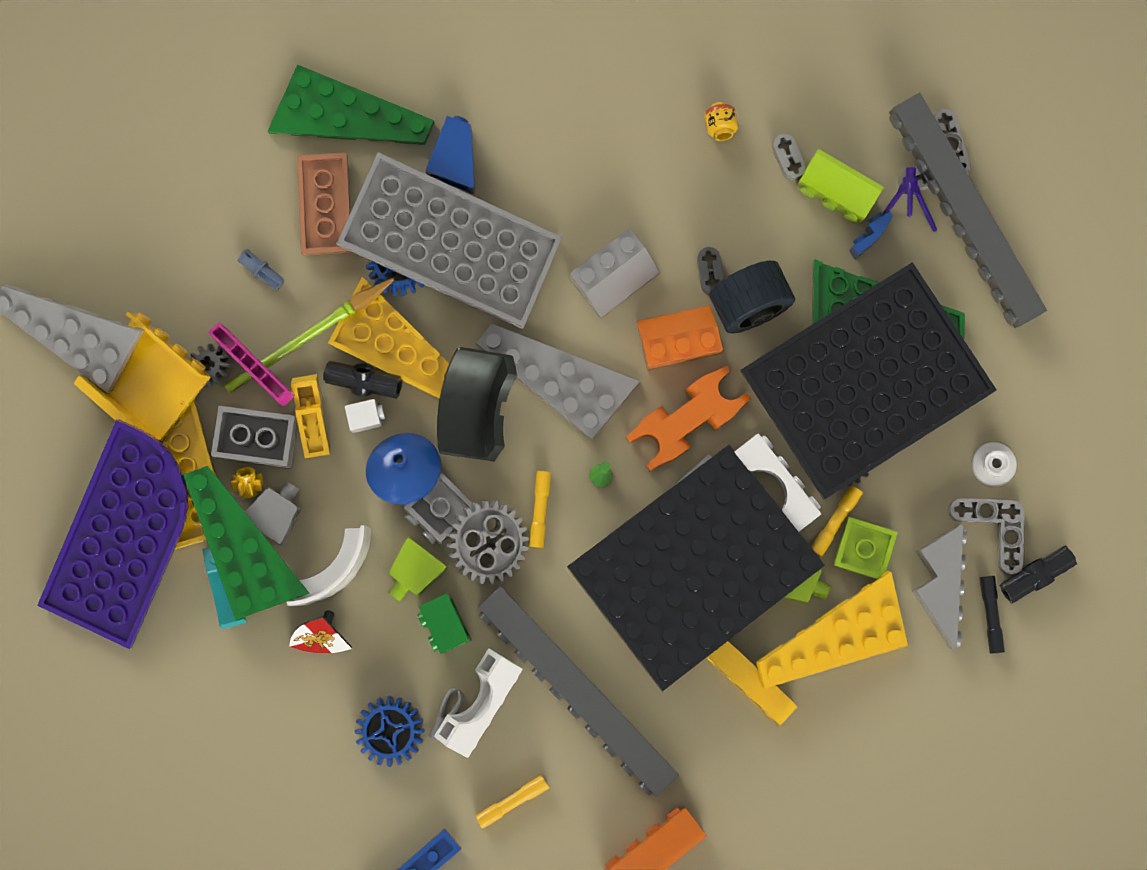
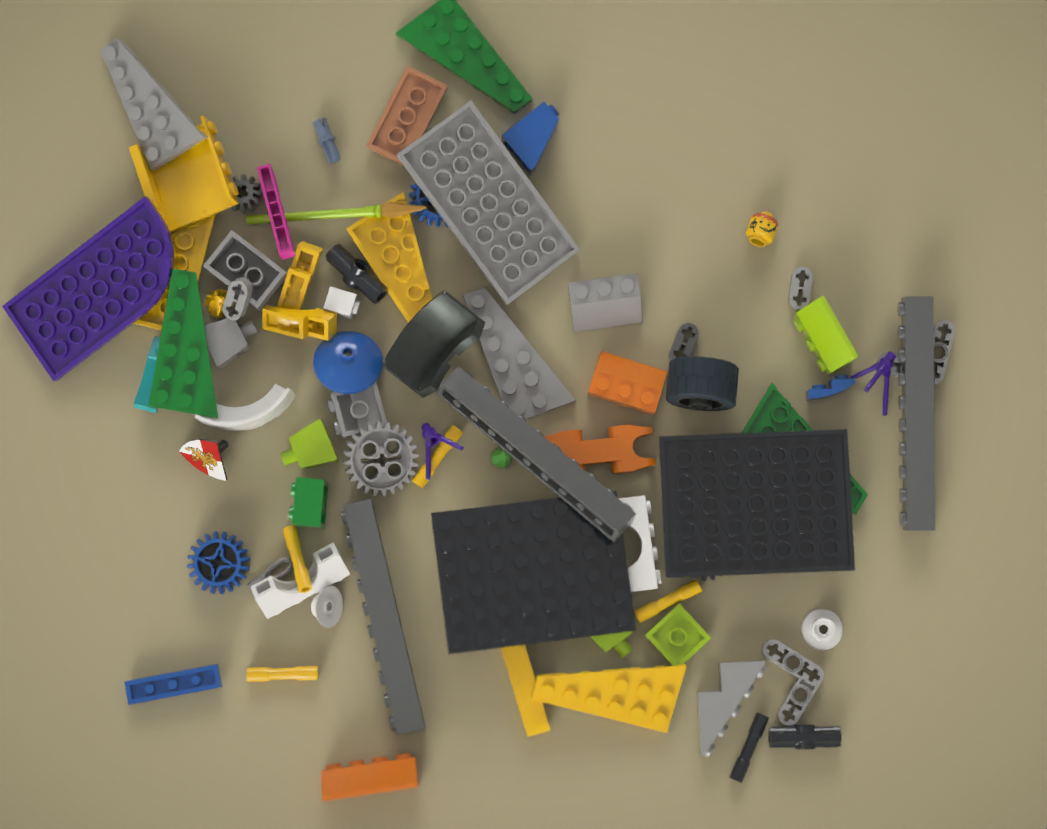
camera: 30 degrees right, 0 degrees up
none -> light grey beam [223,277,253,321]
none -> yellow slope [262,305,337,341]
none -> yellow piece [283,525,313,593]
none -> white piece [311,586,343,628]
none -> dark purple plant [421,423,464,480]
none -> dark grey brick [438,367,636,542]

